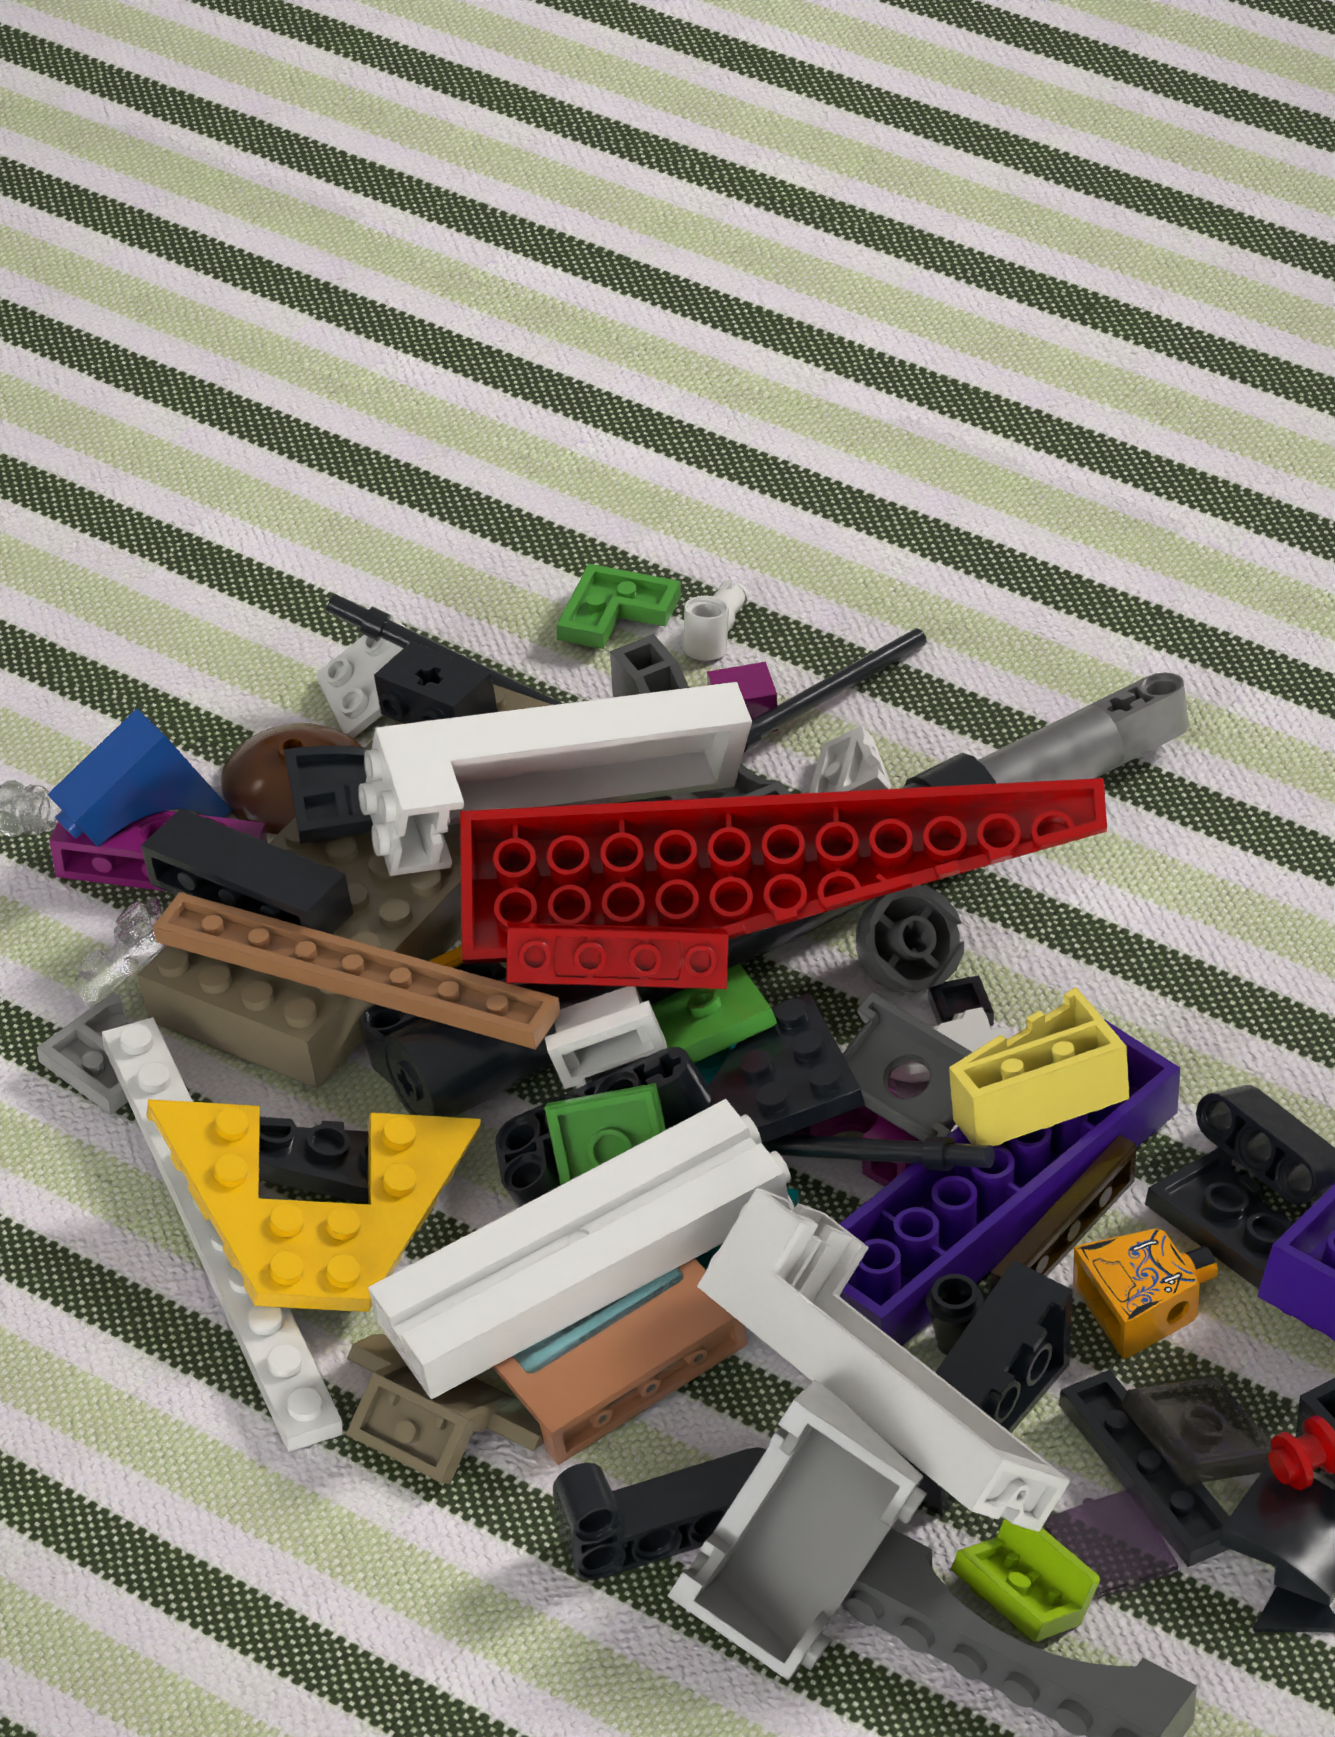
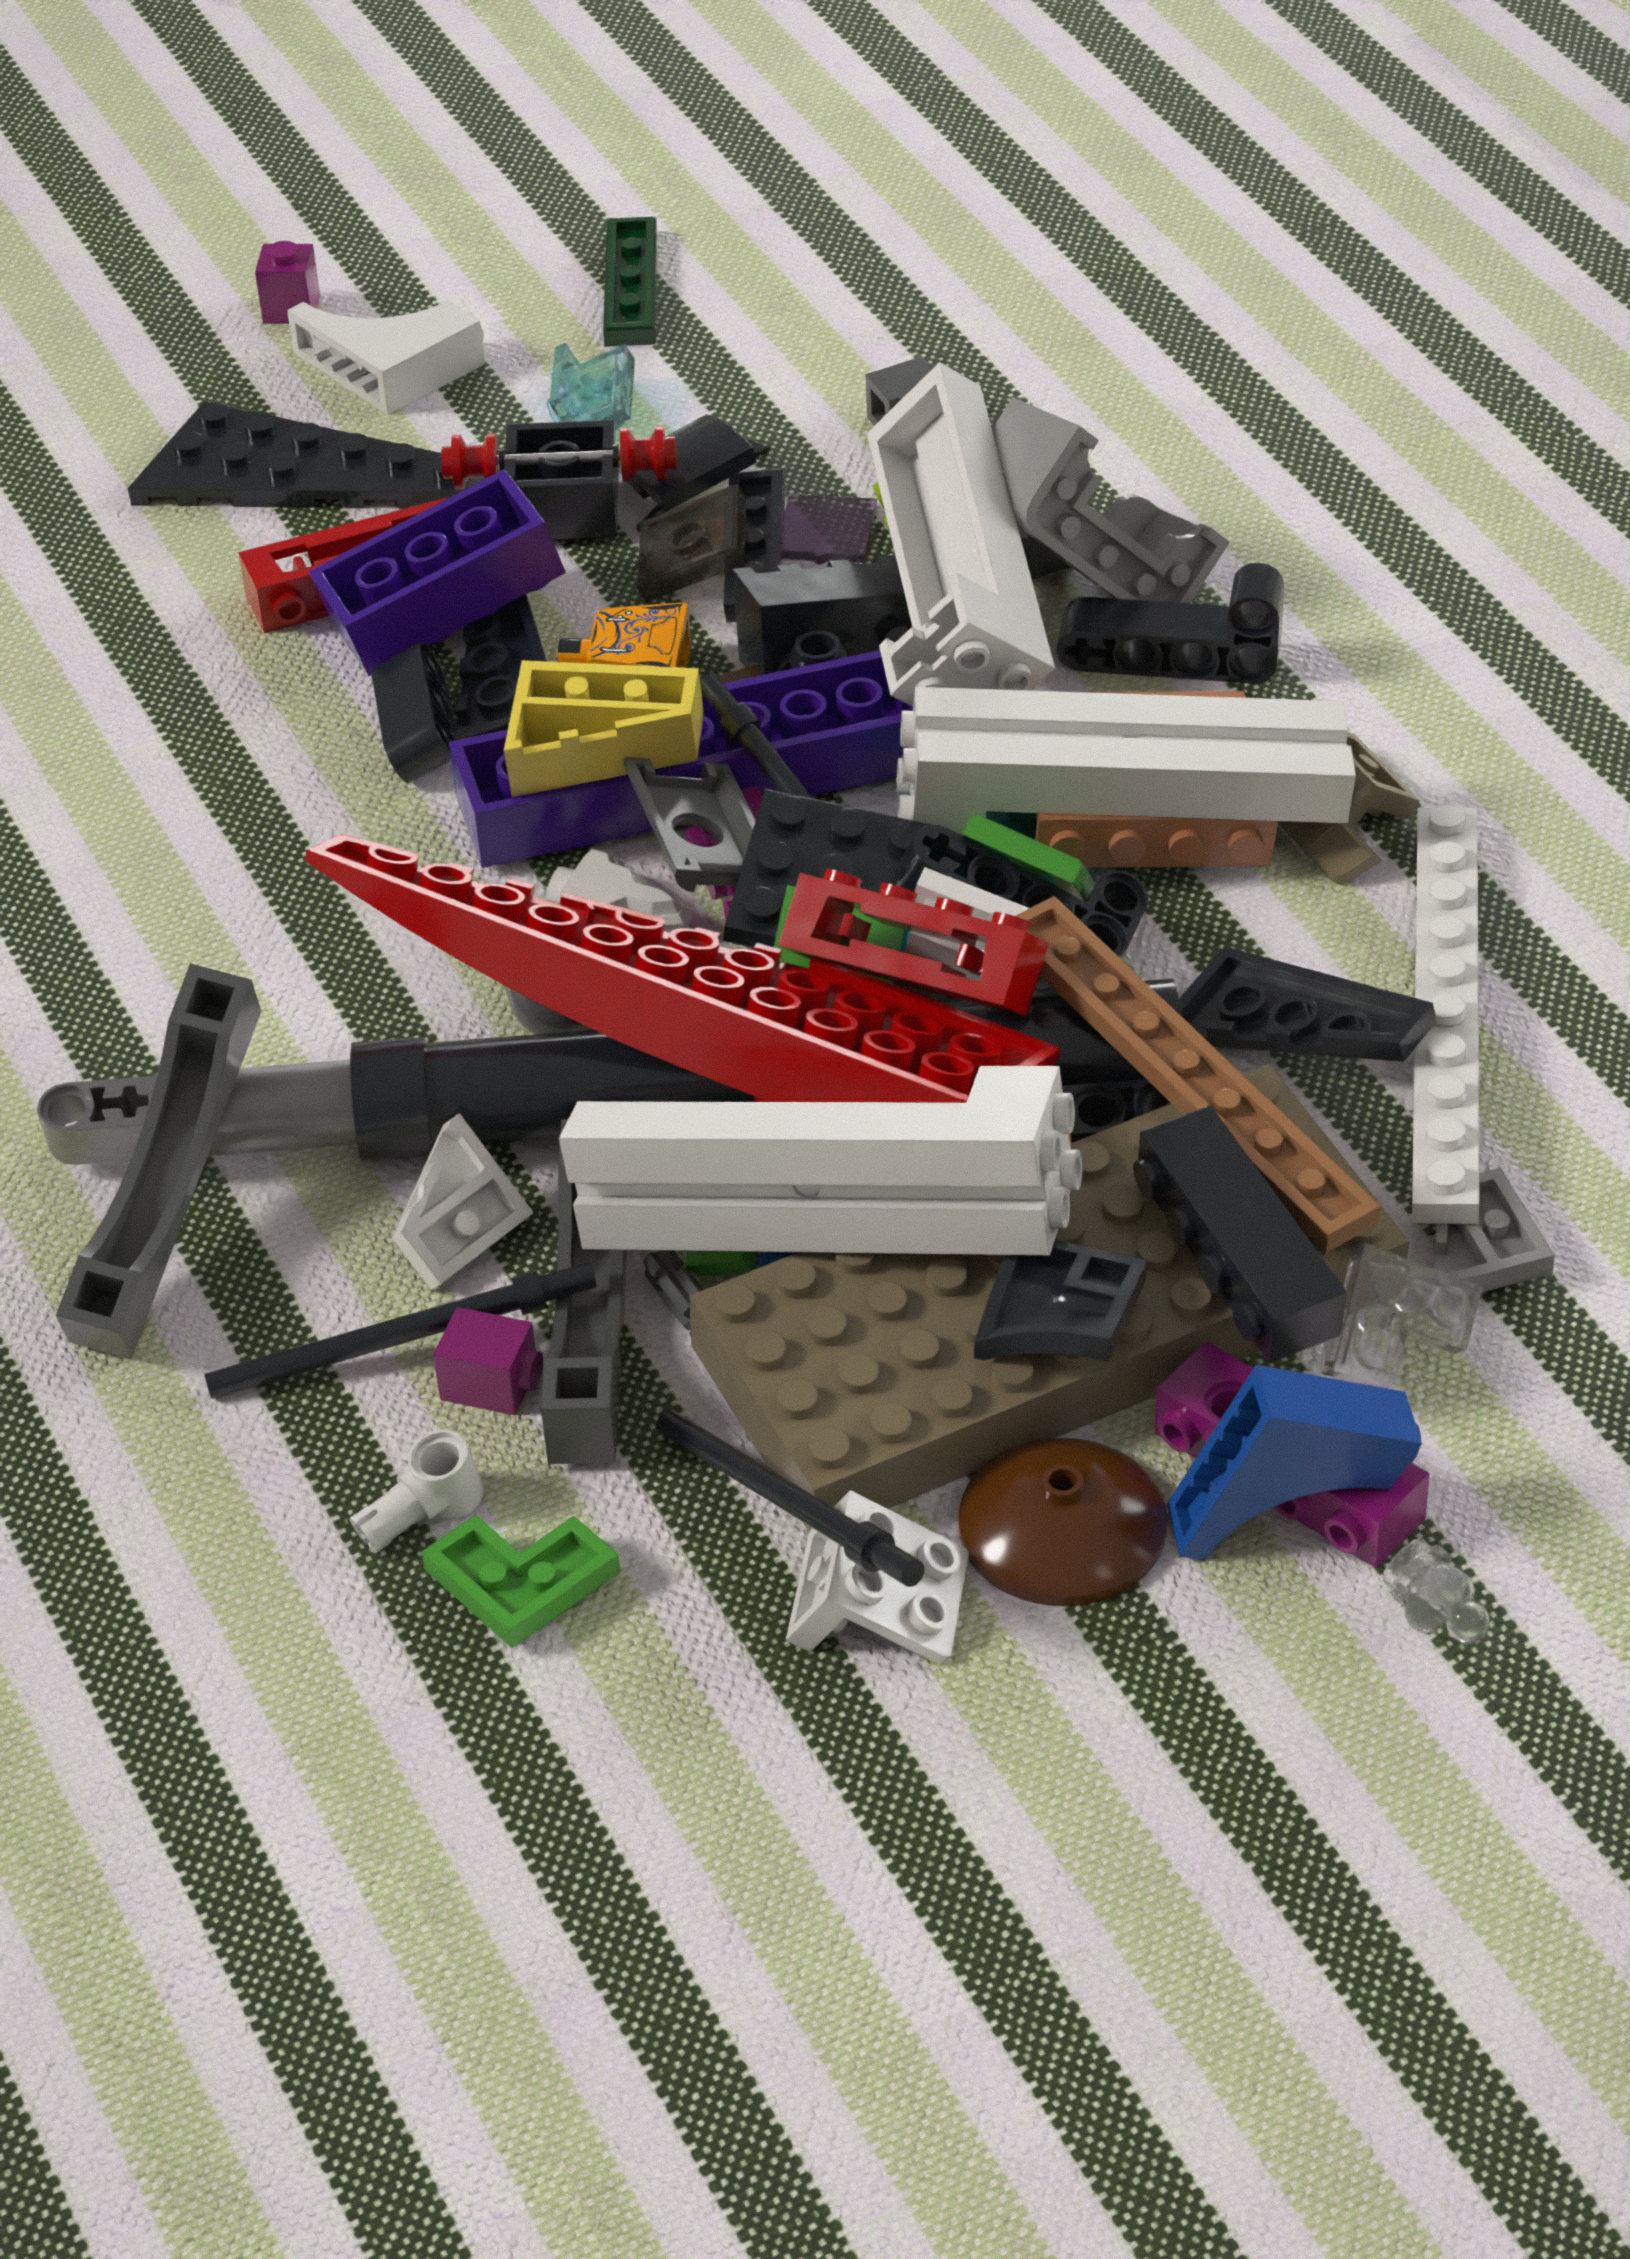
camera: 150 degrees left, 0 degrees up
yellow wing [146,1099,481,1312] -> none
black brick [374,641,498,724] -> none
none -> dark grey arch [56,963,261,1359]

